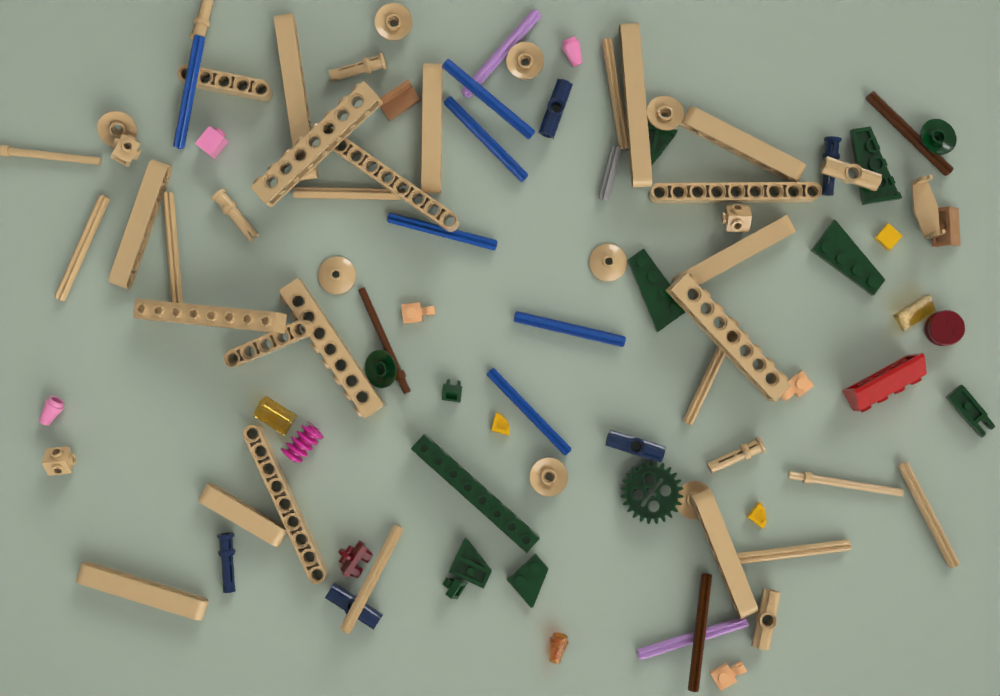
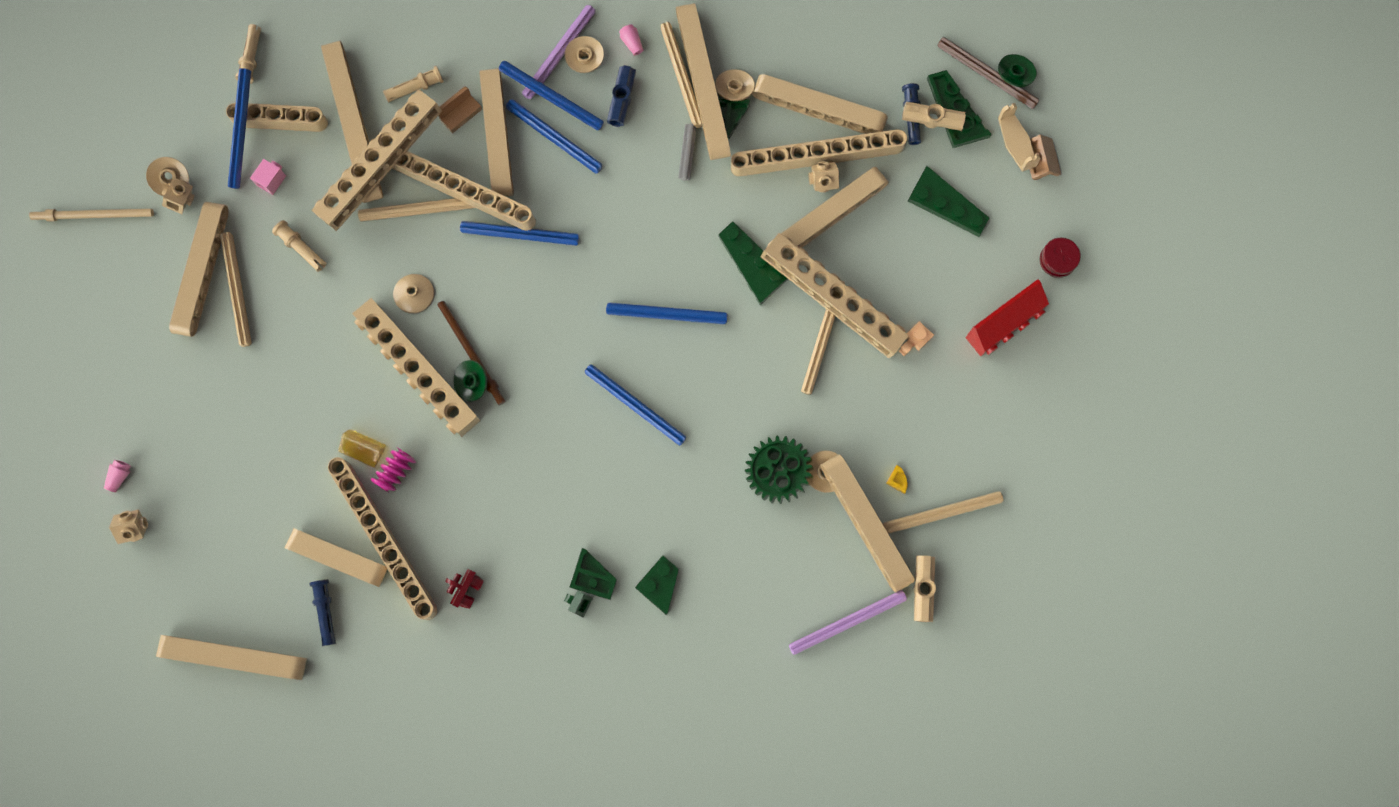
camera: 10 degrees left, 10 degrees down
tan axle [54,195,110,301] -> none
tan brick [133,299,287,334] -> none
tan beam [223,320,314,367] -> none
dark blue piece [325,583,383,630] -> none
tan axle [340,525,403,634] -> none
tan dish [374,3,412,41] -> none
light nougat plate [401,302,436,324] -> none
dark green brick [411,434,540,553] -> none
dark green tile [442,379,462,402] -> none
yellow tile [491,412,510,435] -> none
tan dish [530,458,568,496] -> none
clear orange cone [549,632,569,664] -> none
tan dish [589,244,627,281] -> none
dark blue piece [605,430,666,463] -> none
reddish brown axle [688,573,712,692] -> none
tan pin [707,436,766,474] -> none
light nougat plate [710,661,747,691] -> none
tan bar [788,471,904,497] -> none
yellow tile [874,223,903,251] -> none
clear yellow slope [893,294,936,331] -> none
tan axle [898,461,959,568] -> none
dark green hinge [946,385,995,437] -> none

